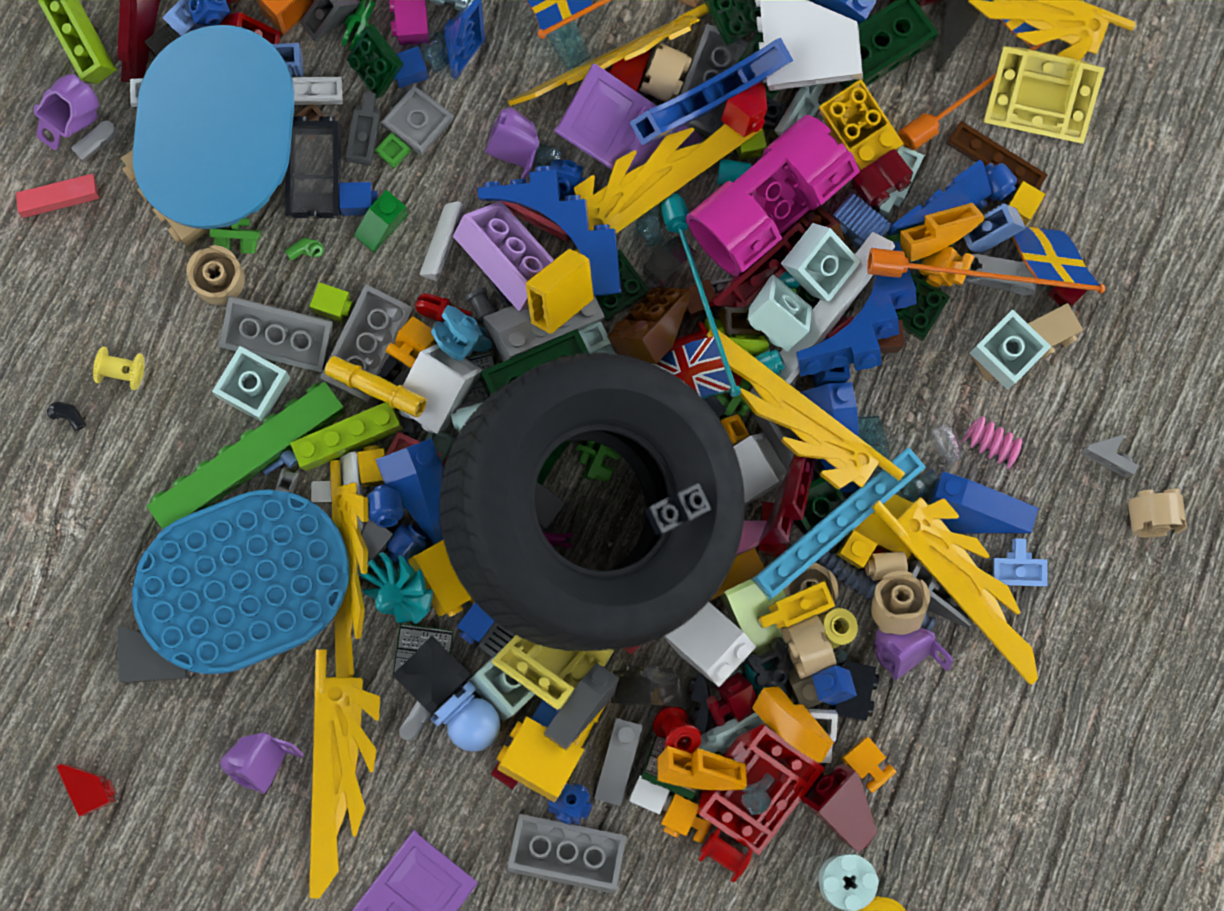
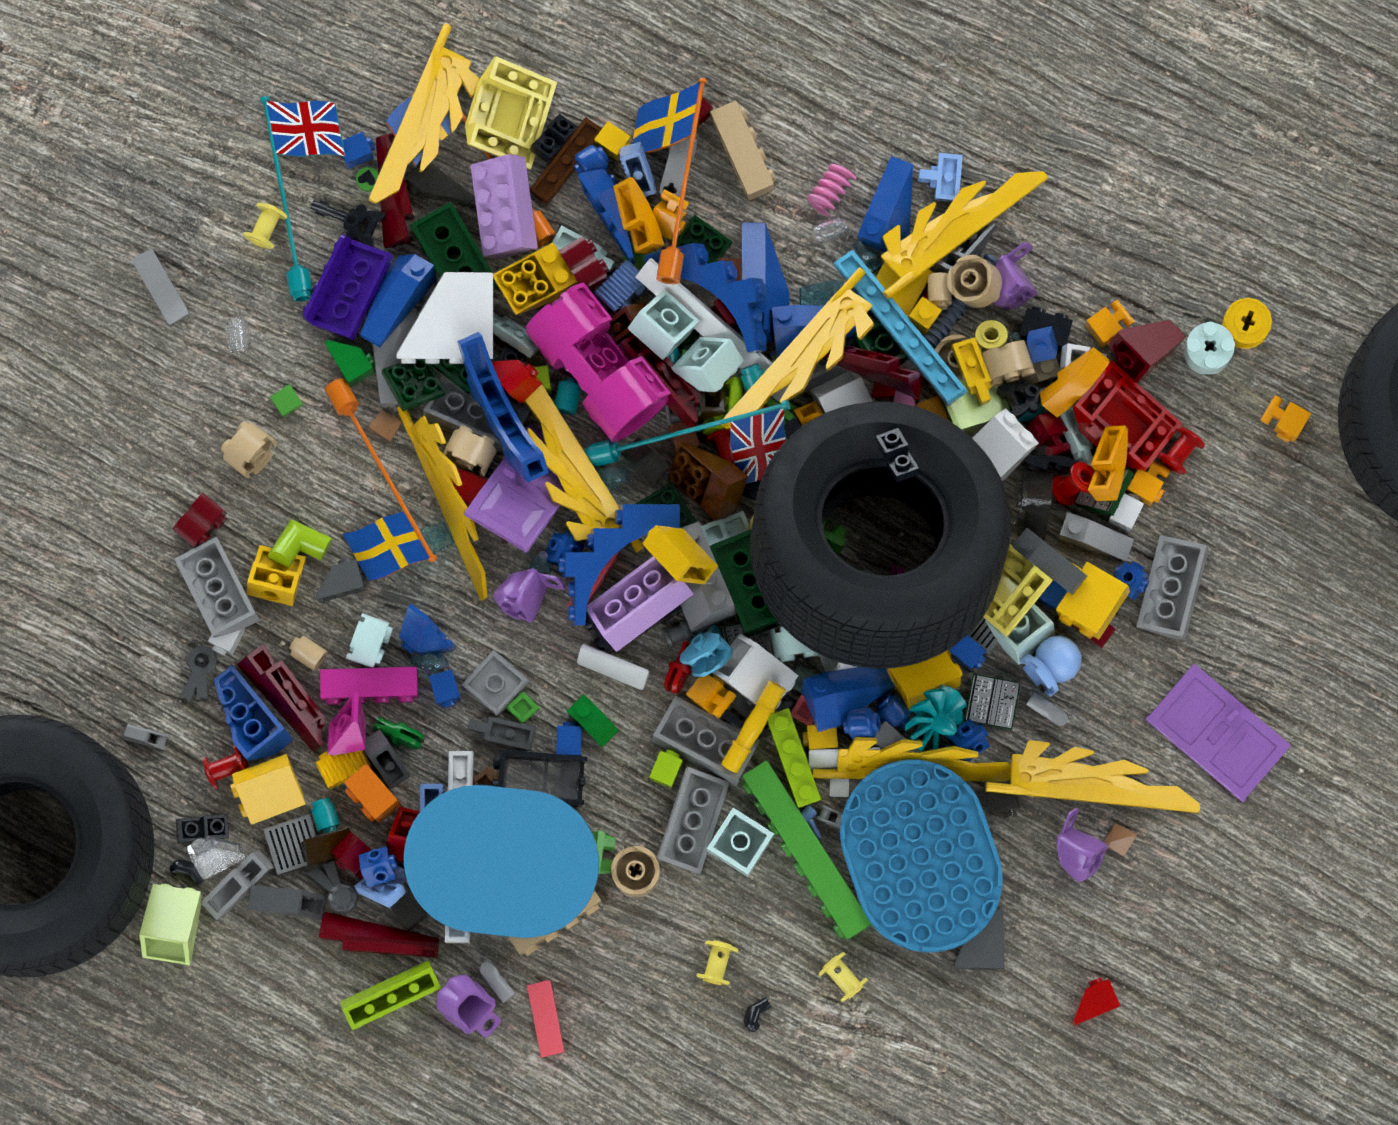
camera: 70 degrees left, 0 degrees up
bright green arm [284,238,324,261] -> none
dark green tile [347,24,404,99] -> none
black brick [392,636,471,715] -> none
clear light blue piece [741,773,775,815] -> none
light aqua brick [970,309,1052,390] -> none
light grey slope [1080,435,1139,479] -> none
tan brick [1128,489,1187,538] -> none
none -> lavender brick [470,154,538,259]
none -> black slope [530,114,578,163]
none -> wedge [742,222,789,314]
none -> light yellow hose [819,952,868,1002]
none -> blue brick [947,719,990,762]
none -> clear smoke slope [974,780,1021,819]
none -> medium nougat slope [1104,824,1137,857]

